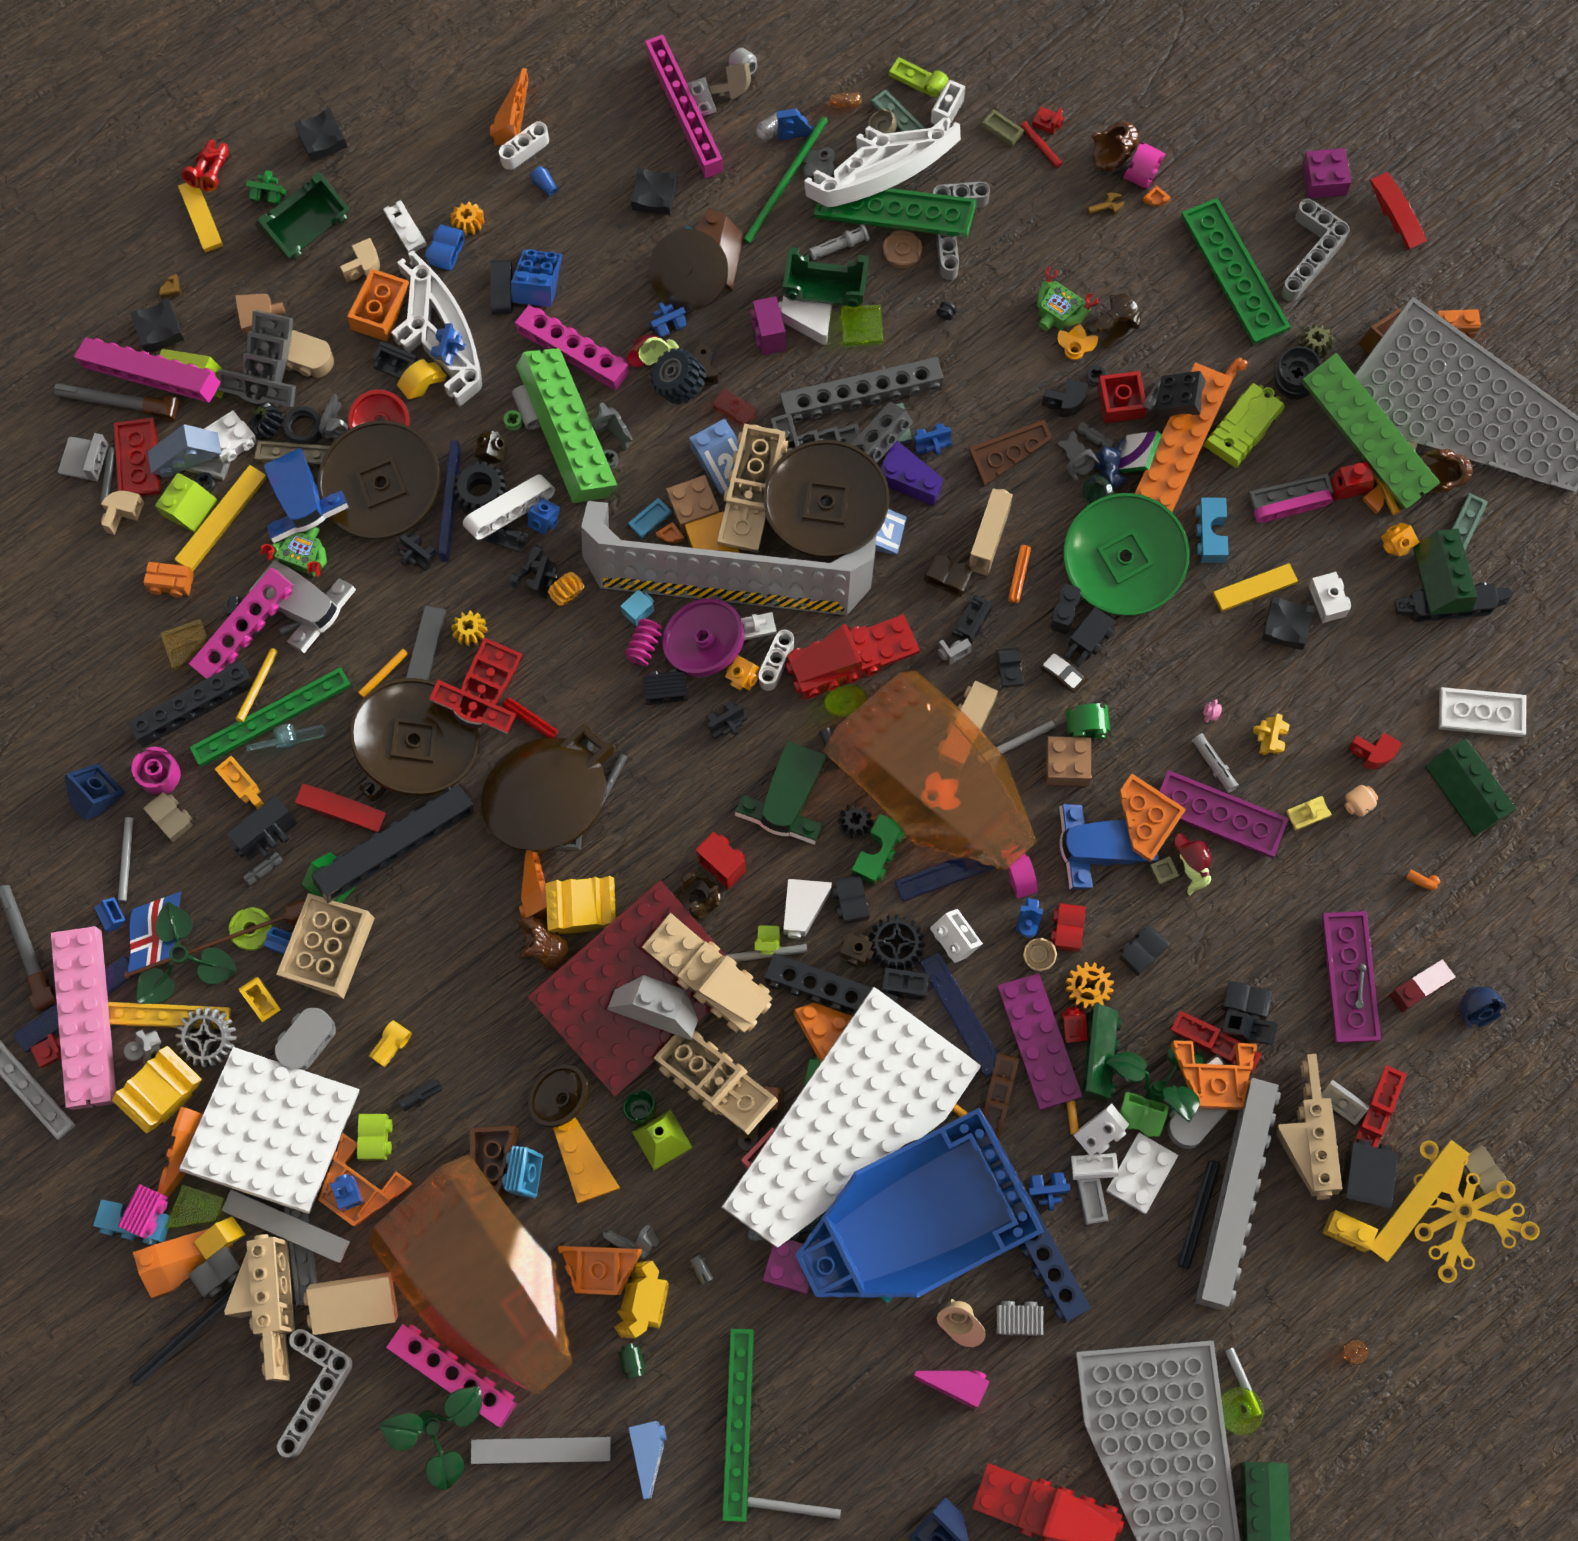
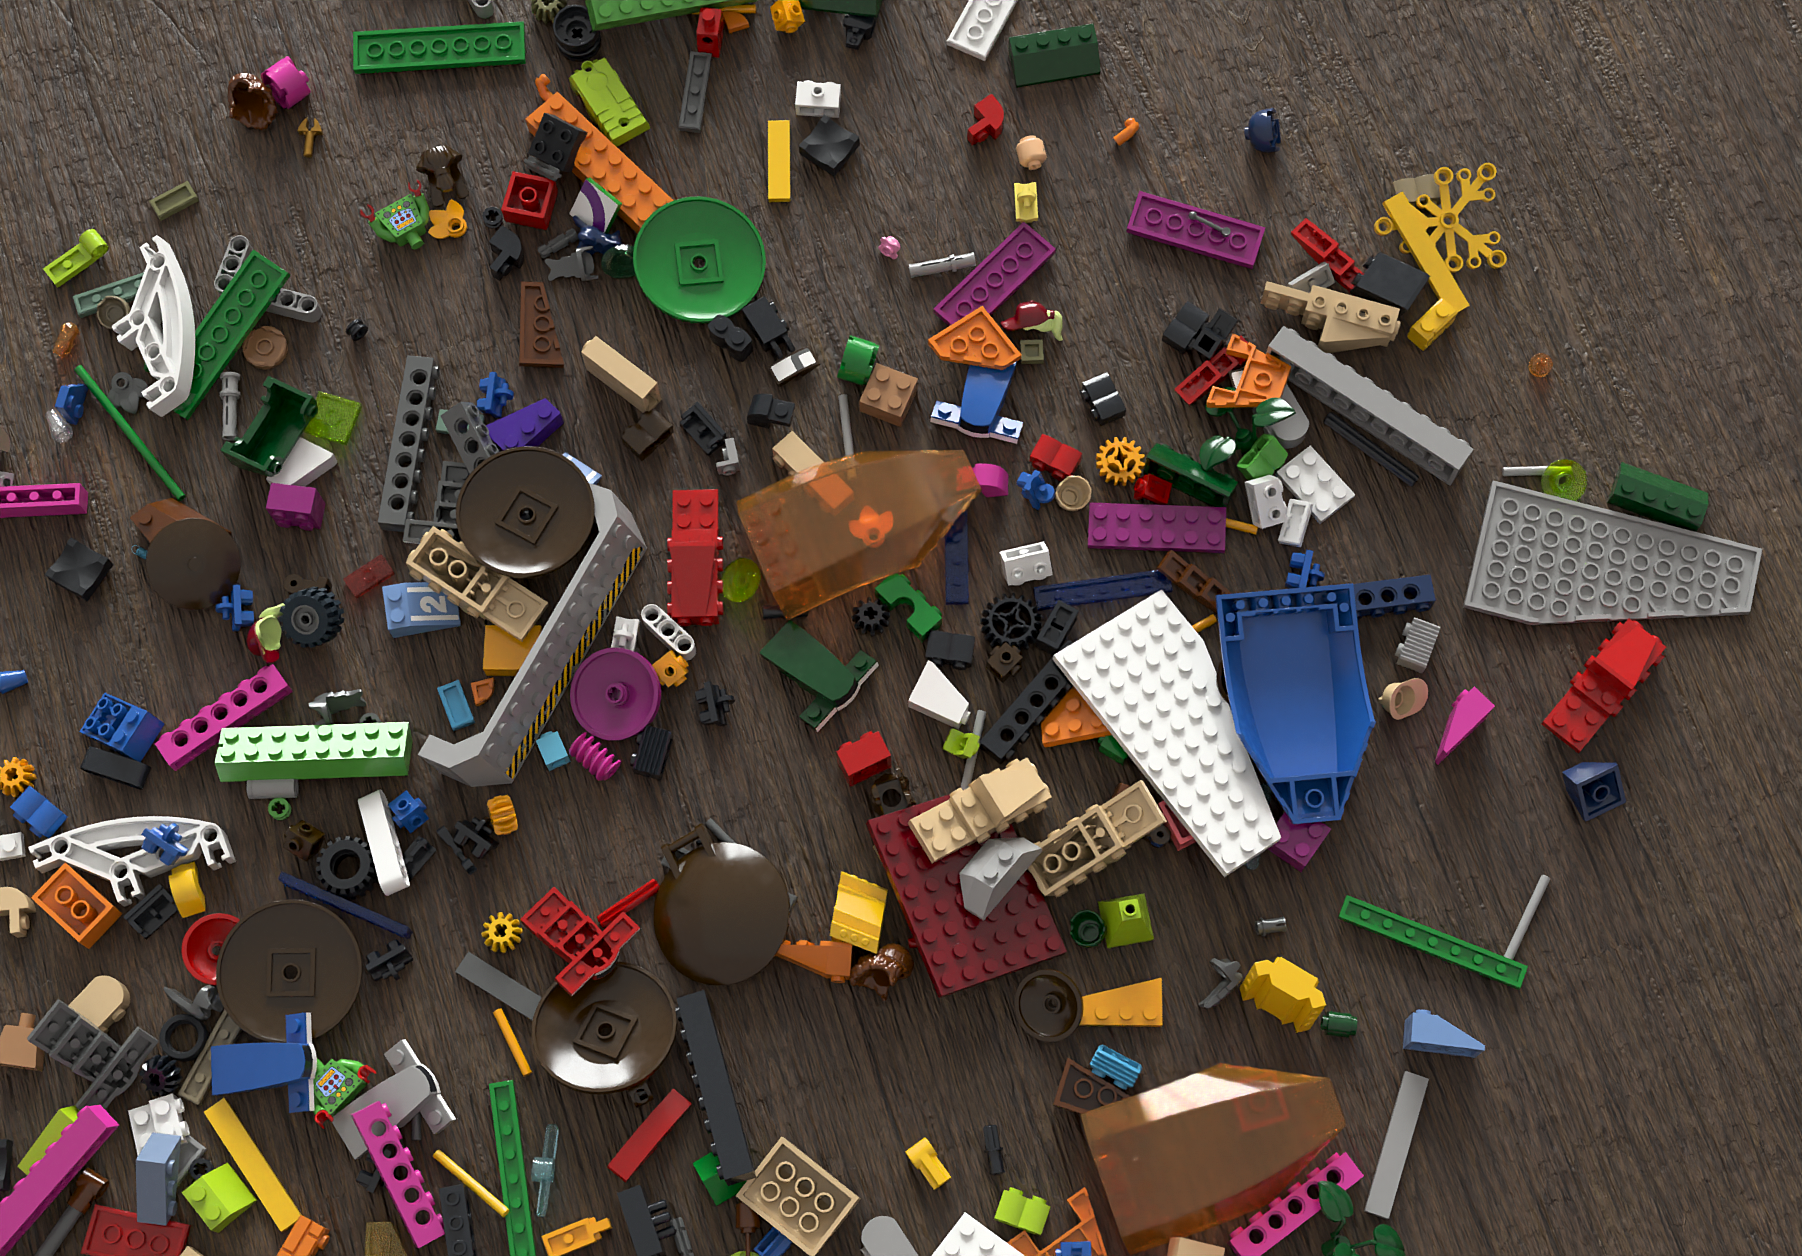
camera: 70 degrees left, 0 degrees up
orange wing [558,1246,642,1295] -> none
medium nougat brick [666,475,719,534] -> none
white brick [931,80,965,126] -> none
orange axle [1008,545,1031,604] -> none
red bar [1021,121,1063,168] -> none
red bracket [1032,106,1064,134] -> none
light grey tile [1077,1178,1109,1225] -> none
orange tile [1142,185,1171,206] -> none
dark azure arch [1195,497,1228,563] -> none
dark pink beam [1253,490,1333,523] -> none
yellow hips [1253,713,1289,755] -> none
slope [1389,959,1456,1013] -> none

